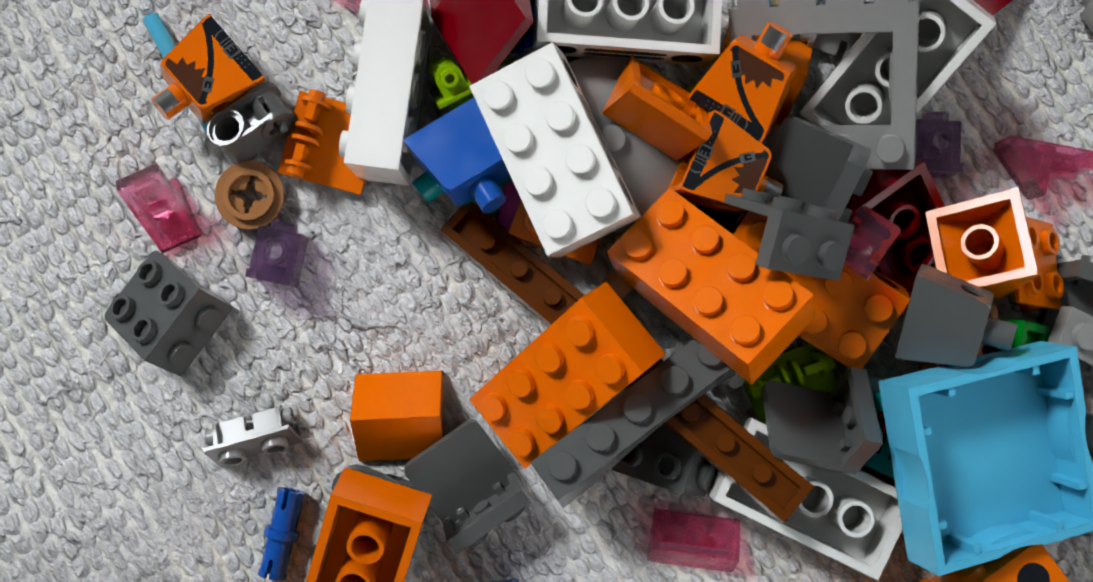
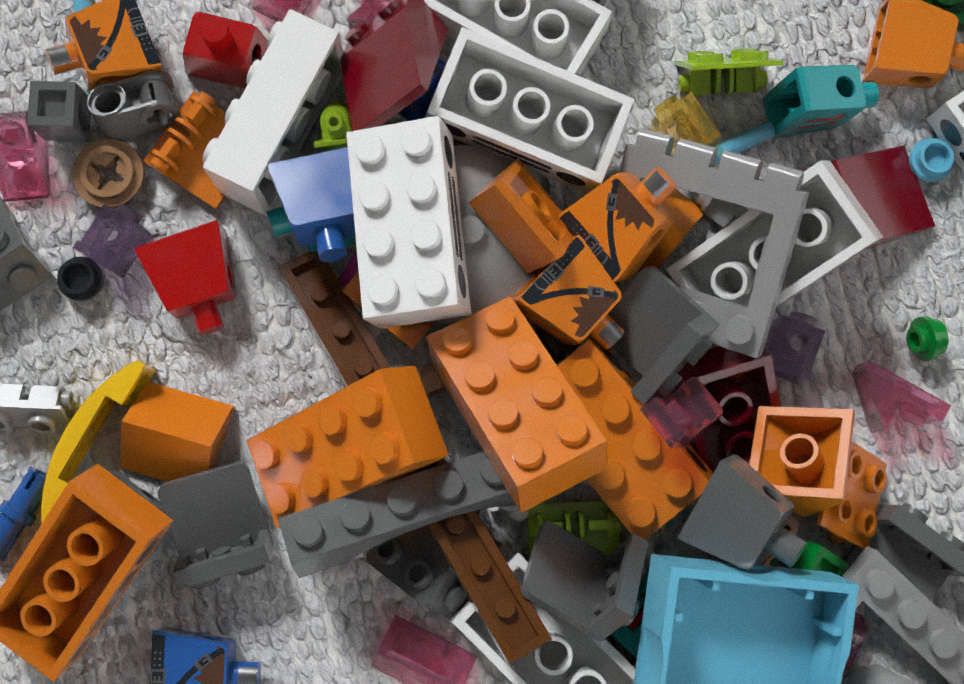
camera: 15 degrees right, 5 degrees down
dark grey bracket [724,188,855,281] -> none
none -> dark grey brick [27,81,91,142]
none -> yellow slope [41,360,156,523]
none -> black plate [57,256,104,301]
none -> red torso [135,220,236,335]
none -> red torso [183,12,269,89]
none -> green plate [906,316,949,361]

